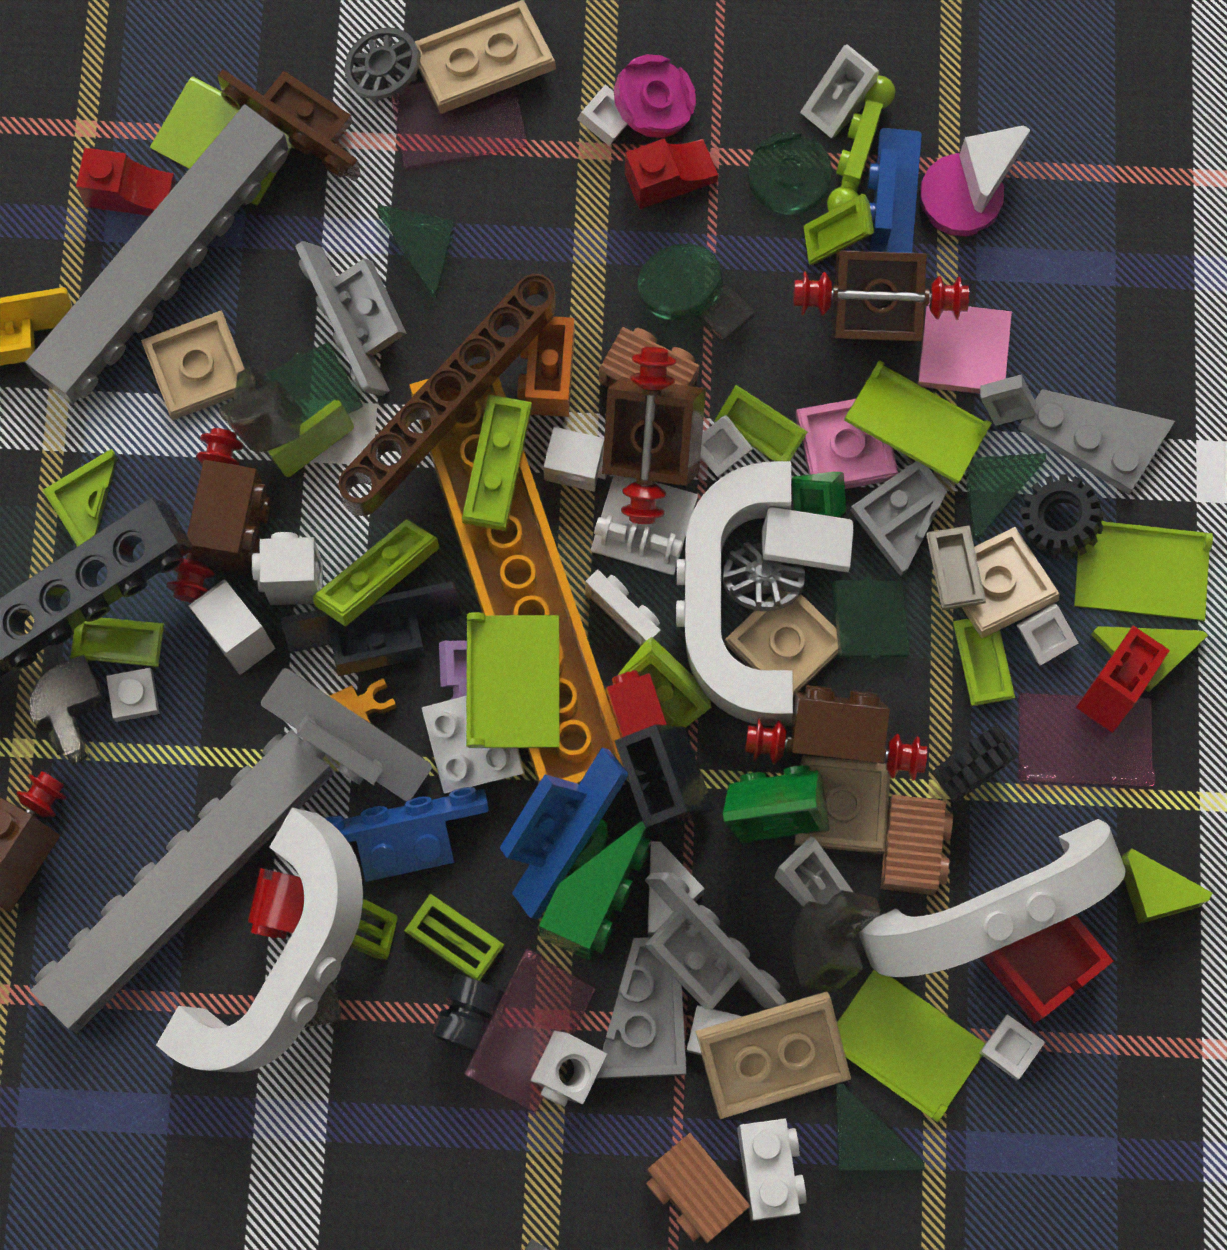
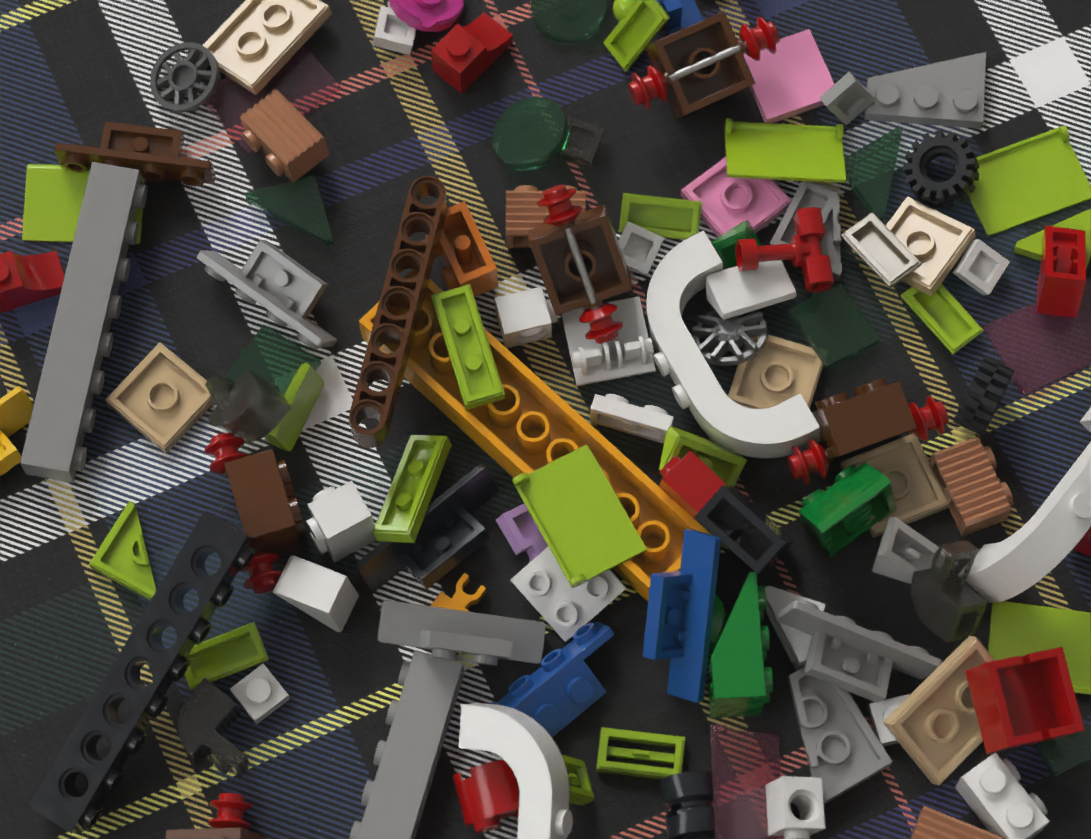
camera: 25 degrees left, 5 degrees down
none -> nougat brick [240,90,330,183]
none -> red bar [735,207,834,292]
none -> red piece [965,647,1085,754]

